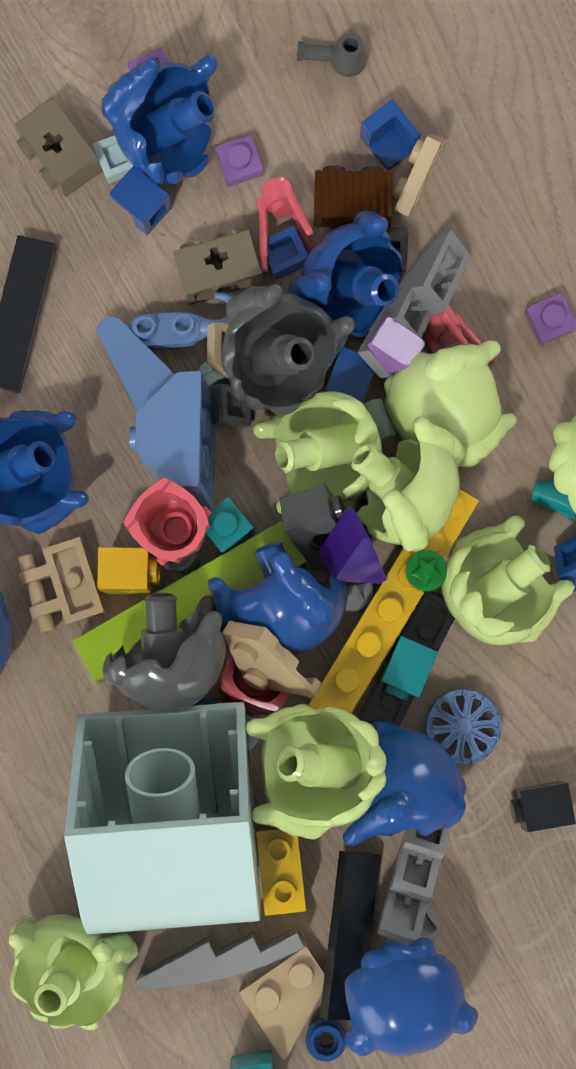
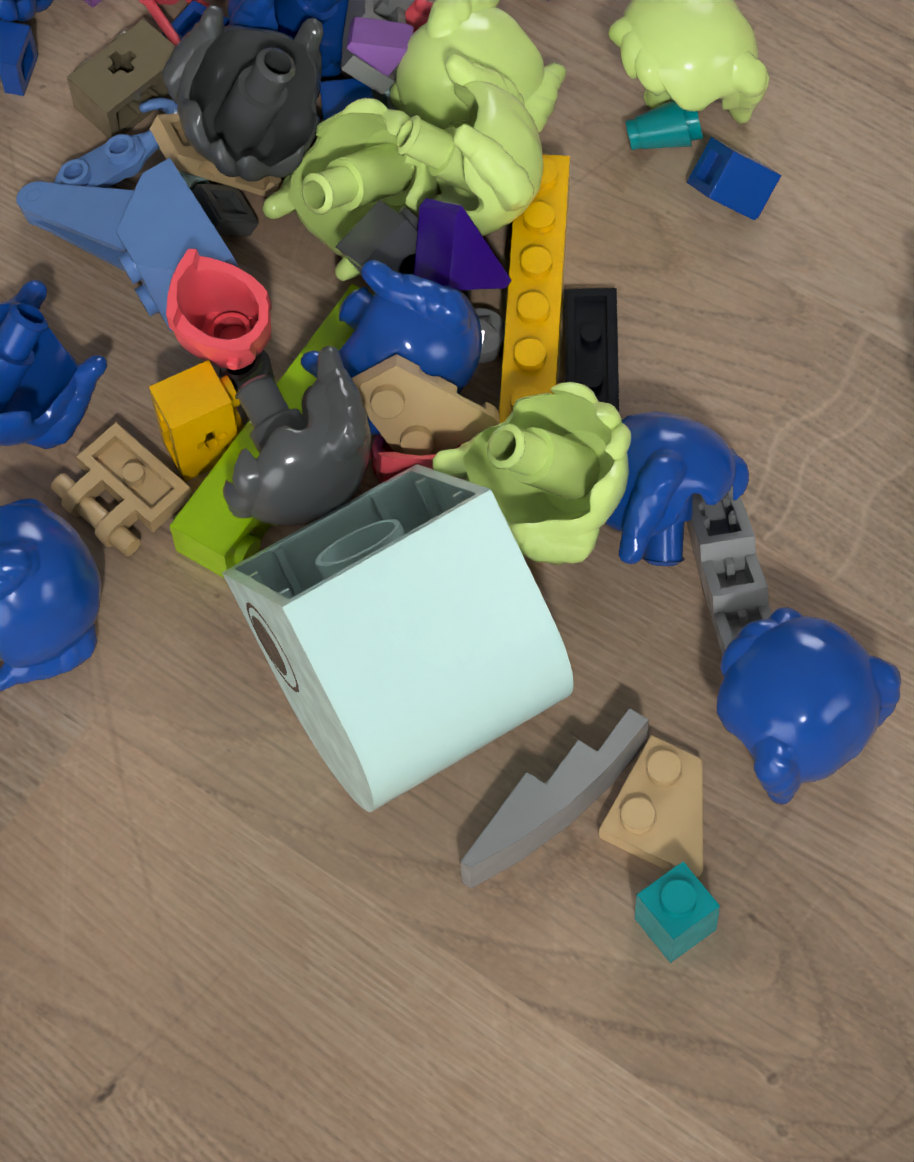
camera: 25 degrees left, 20 degrees down
yellowish green piece [8,914,138,1031] -> none
teal brick [206,497,255,555] -> none
yellow brick [256,826,306,916] -> none
blue plate [306,1018,346,1062] -> none
black tile [319,851,381,1021] -> none
teal brick [378,636,438,701] -> none
green tile [405,550,447,592] -> none
medium blue wheel [425,689,502,765] -> none
yellowish green piece [441,515,575,646] -> none
black brick [510,781,576,832] -> none

